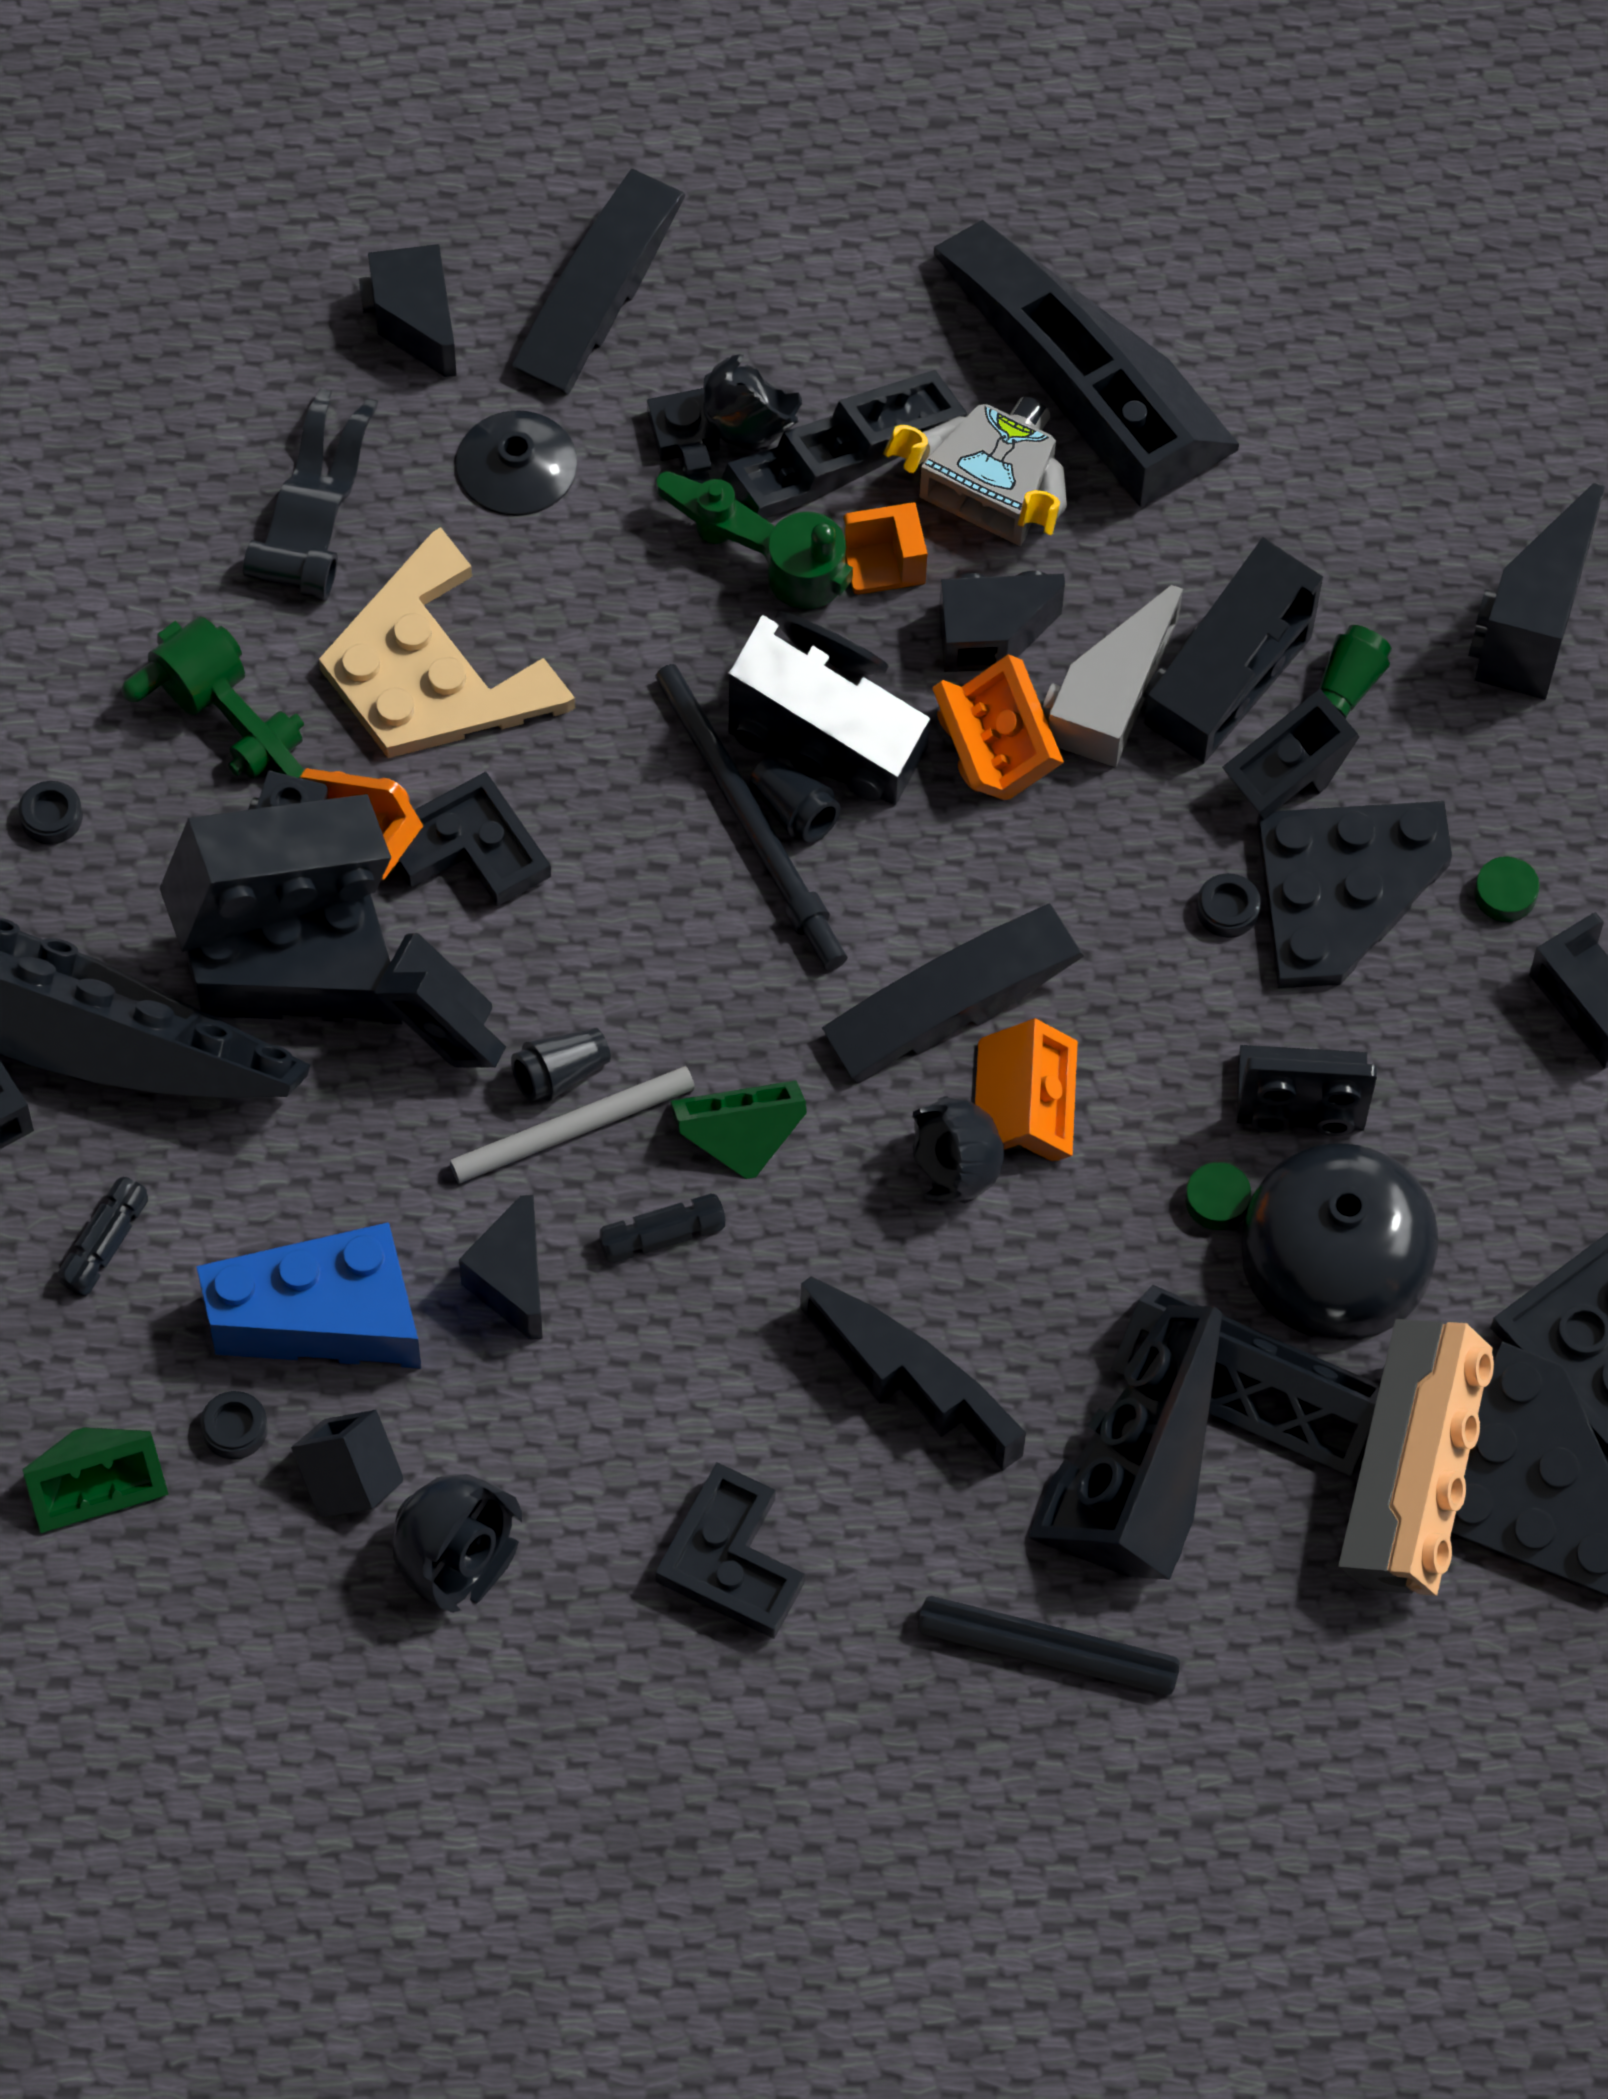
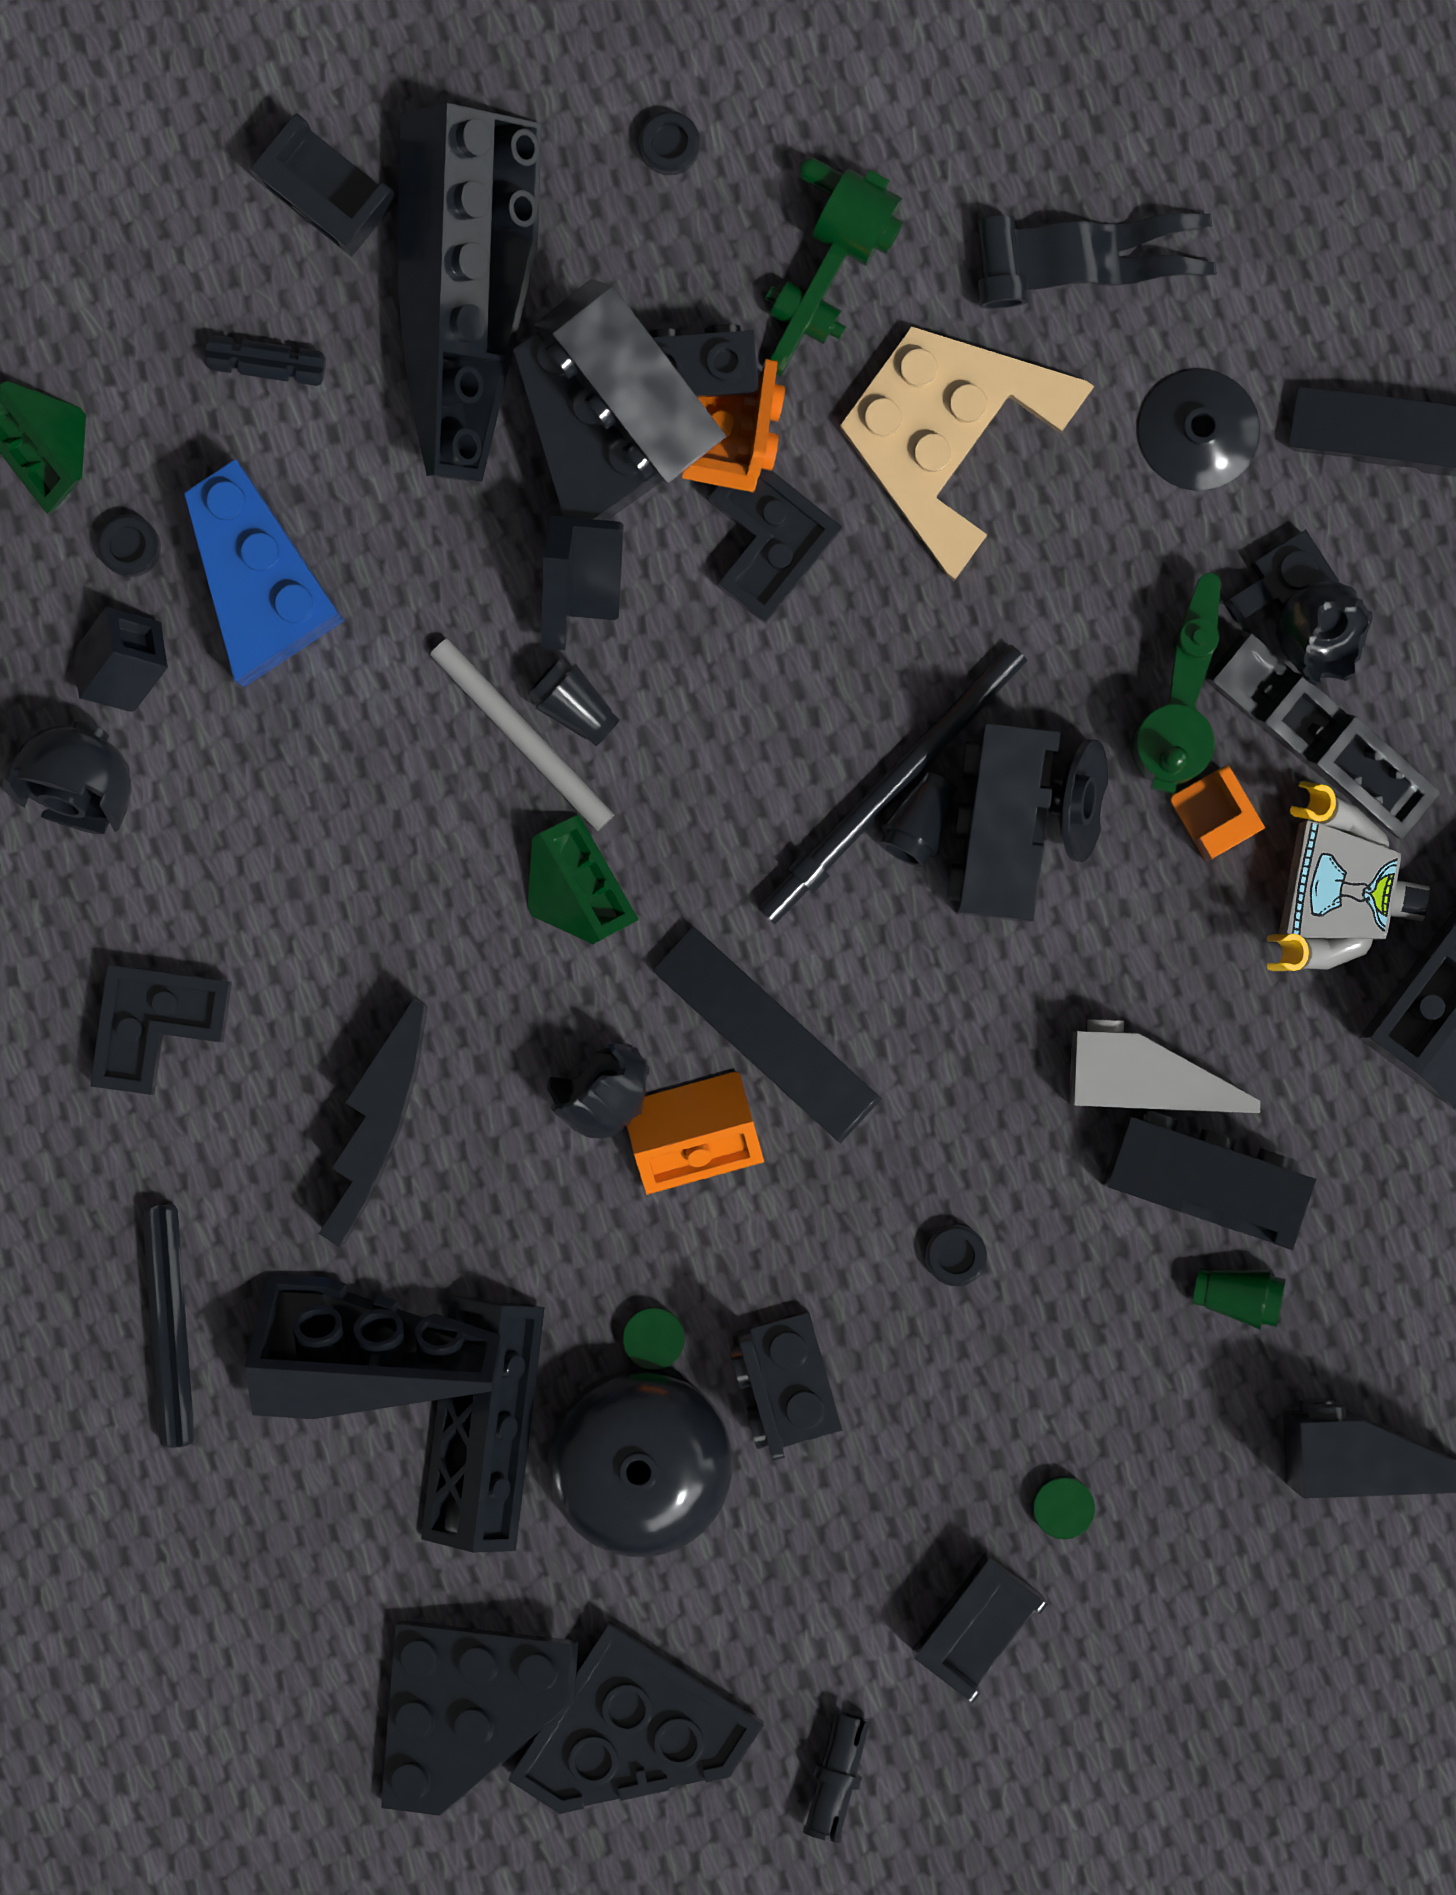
camera: 75 degrees right, 25 degrees up
black slope [359,244,457,377] -> none
black slope [459,1195,543,1340] -> none
black axle [599,1193,726,1263] -> none
orange bracket [932,654,1064,800] -> none
black slope [939,571,1065,672] -> none
black slope [1222,688,1360,819] -> none
black plate [1257,801,1452,989] -> none
piece [1338,1319,1494,1596] -> none

